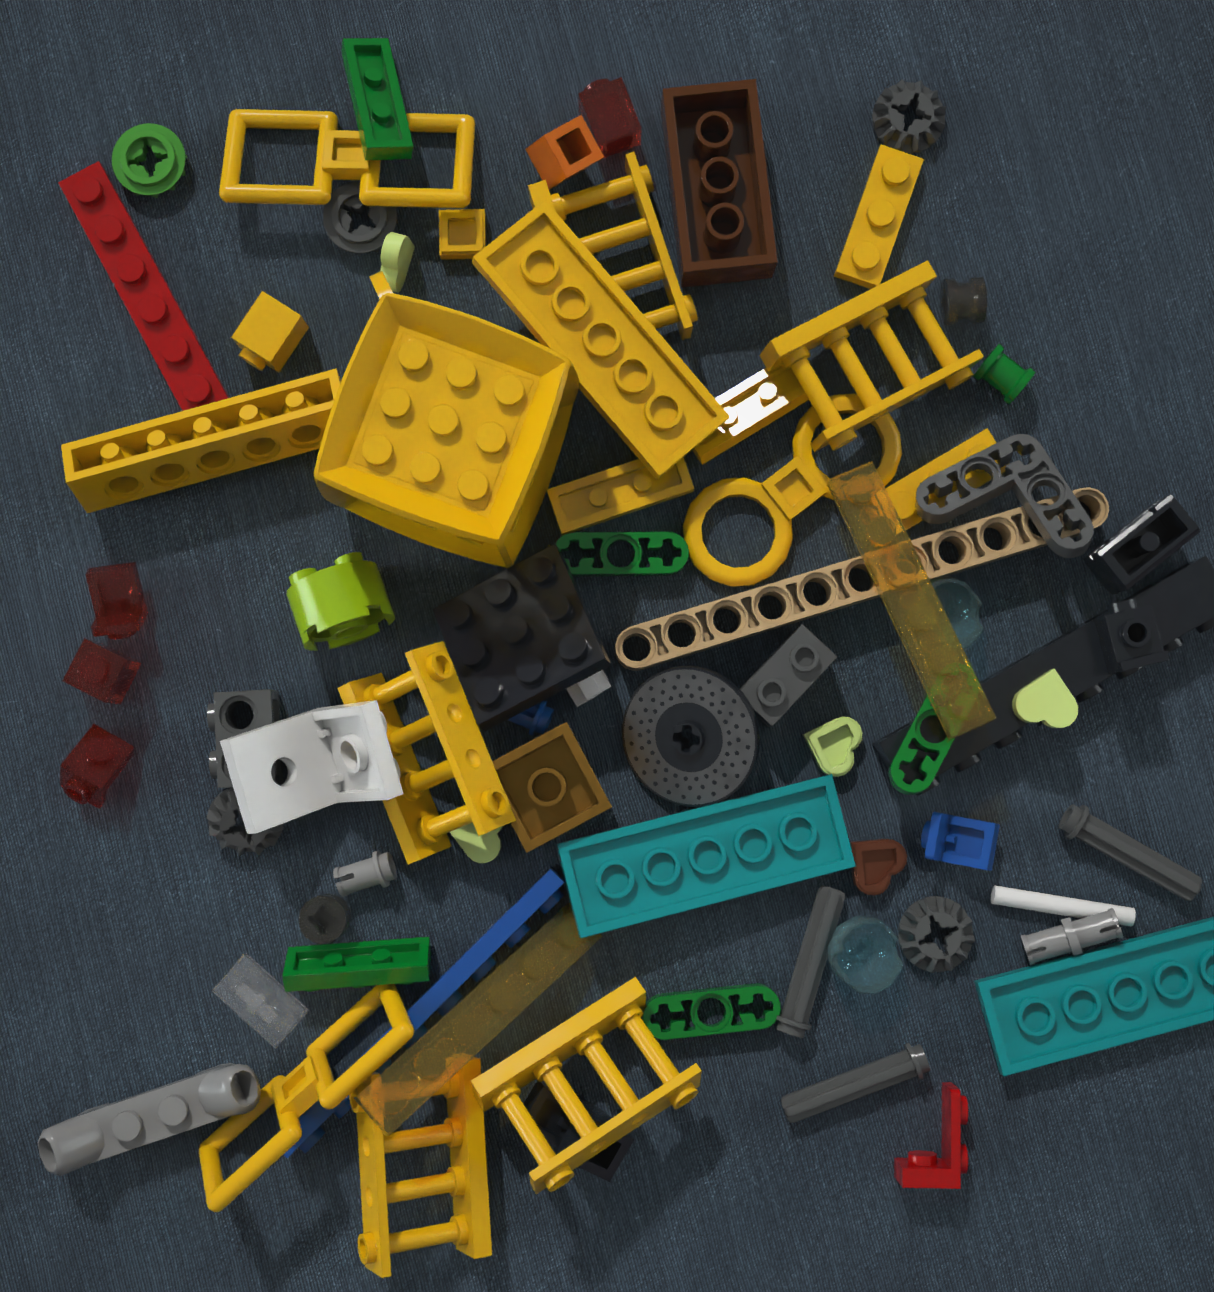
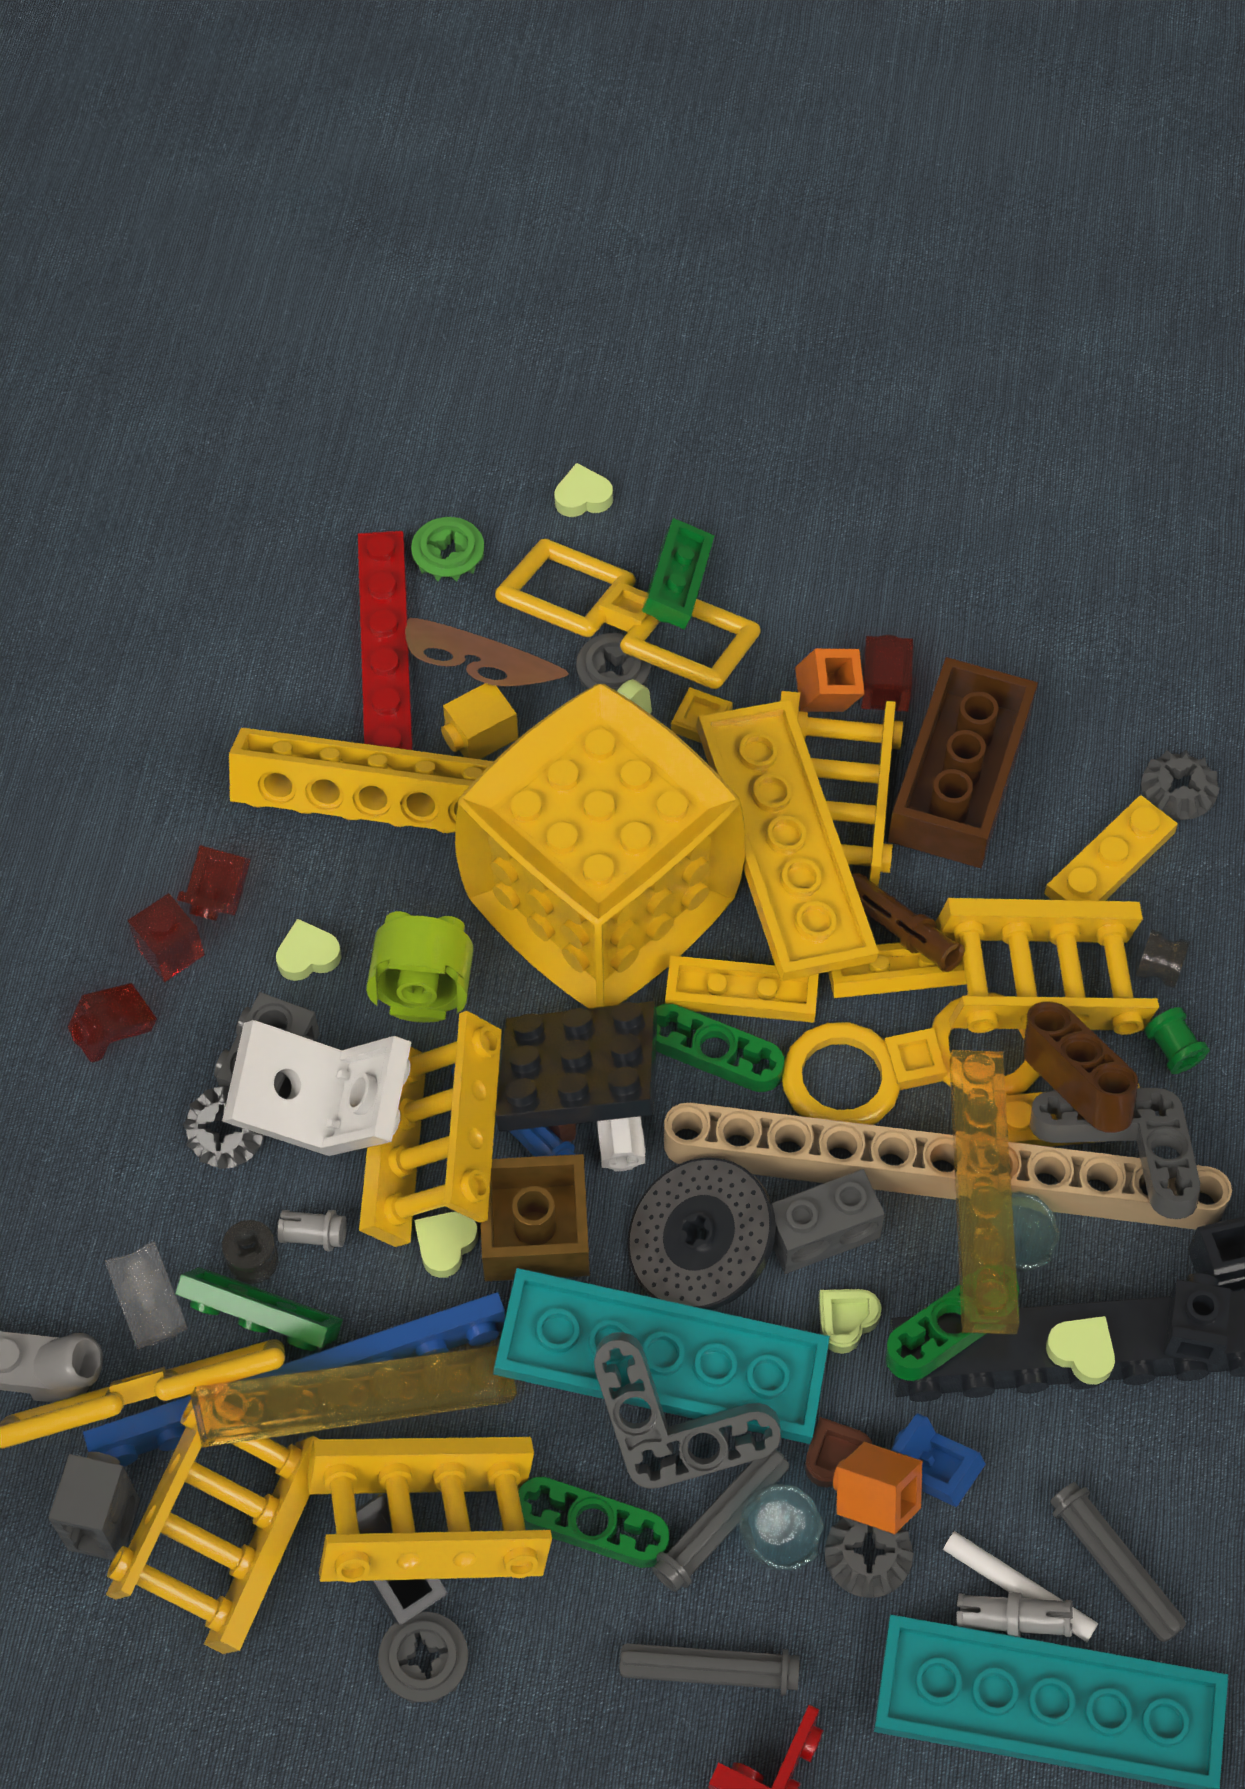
camera: 30 degrees right, 25 degrees down
none -> dark grey brick [48,1452,140,1560]
none -> yellowish green tile [276,919,341,981]
none -> dark grey gear [378,1612,468,1704]
none -> nougat piece [405,618,569,686]
none -> yellowish green tile [555,463,613,517]
none -> dark grey beam [594,1332,781,1489]
none -> orange brick [833,1442,923,1534]
none -> reddish brown pin [852,873,965,972]
none -> reddish brown beam [1023,1002,1138,1133]

